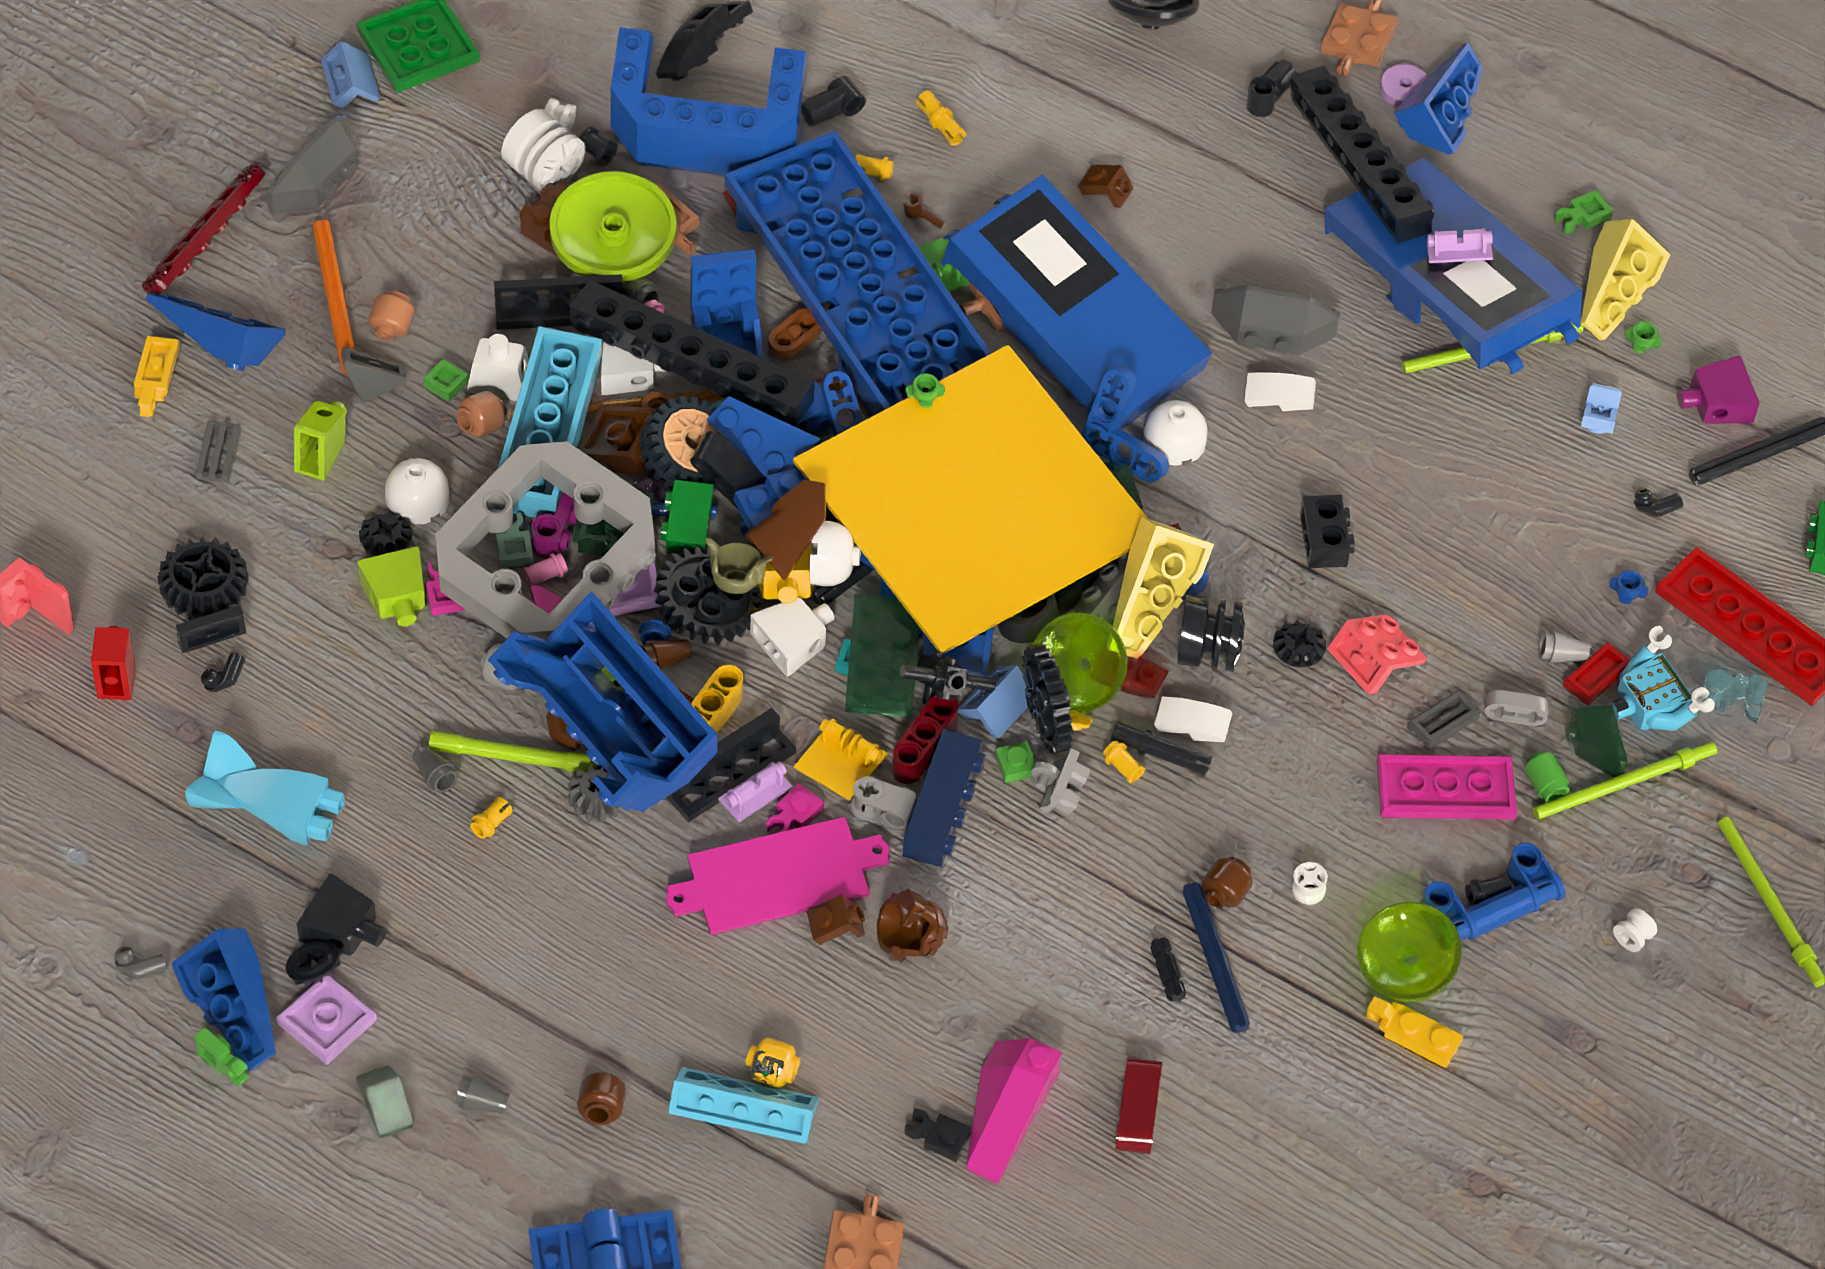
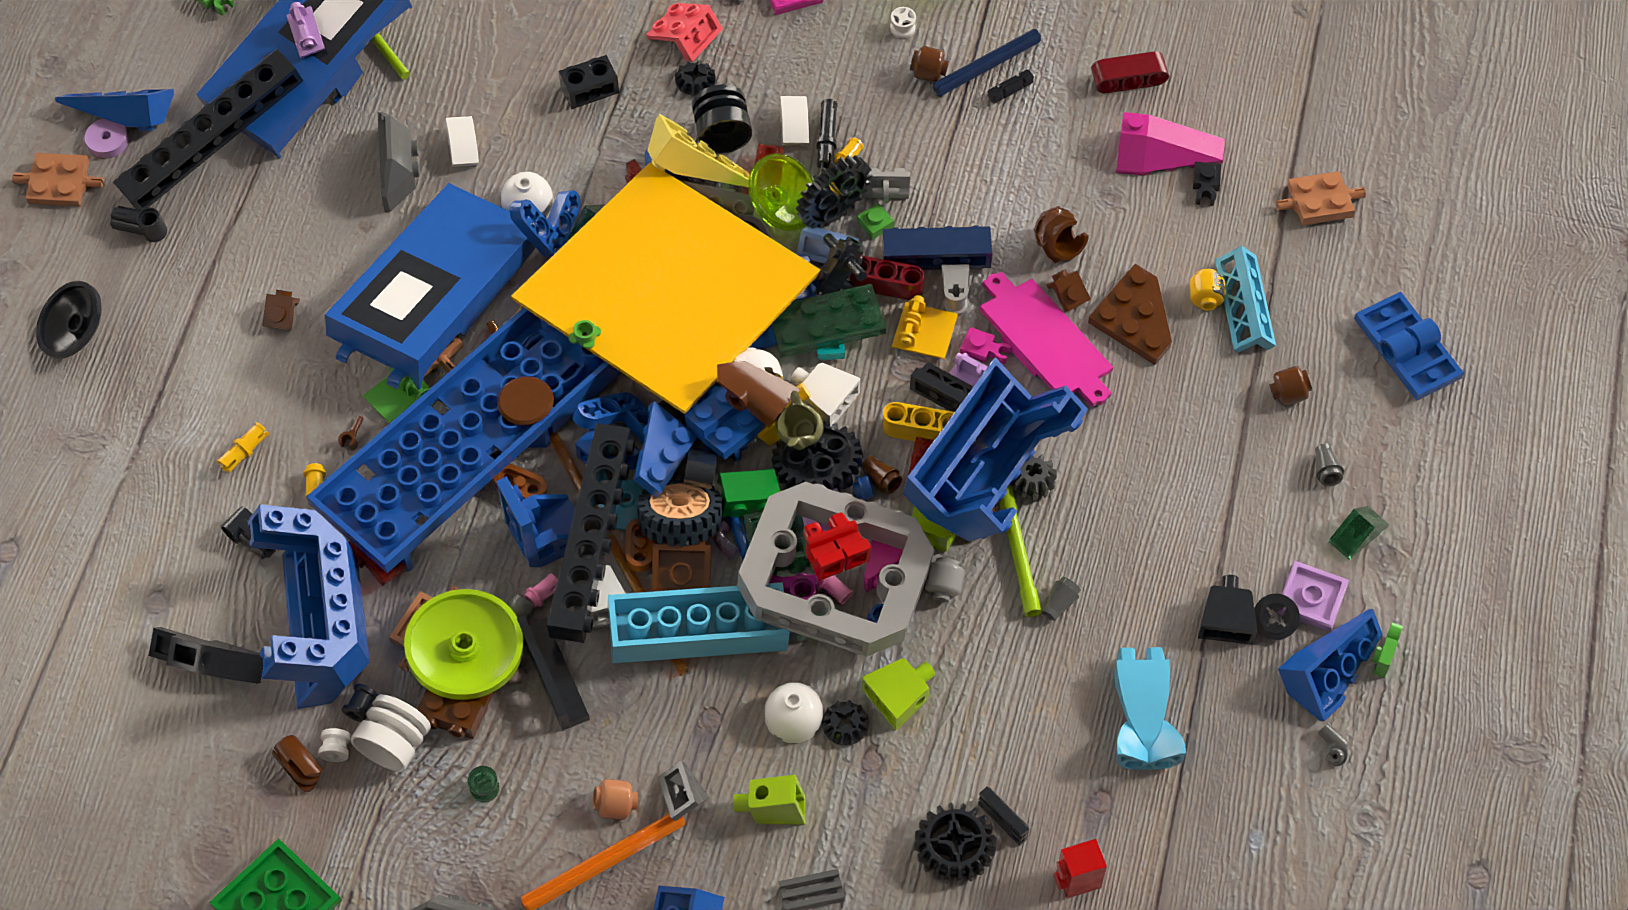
camera: 105 degrees left, 5 degrees up
black arm [201,653,245,692] -> none
bright green plate [423,359,469,402] -> none
dark pink plate [425,562,464,616] -> none
nougat head [456,391,506,438] -> none
white torso [467,334,529,401] -> none
yellow pin [470,797,513,839] -> none
none -> reddish brown arm [272,735,323,792]
none -> clear green wheel [467,766,500,803]
none -> reddish brown piece [497,376,554,425]
none -> red hips [803,512,872,581]
none -> reddish brown plate [1088,264,1172,365]

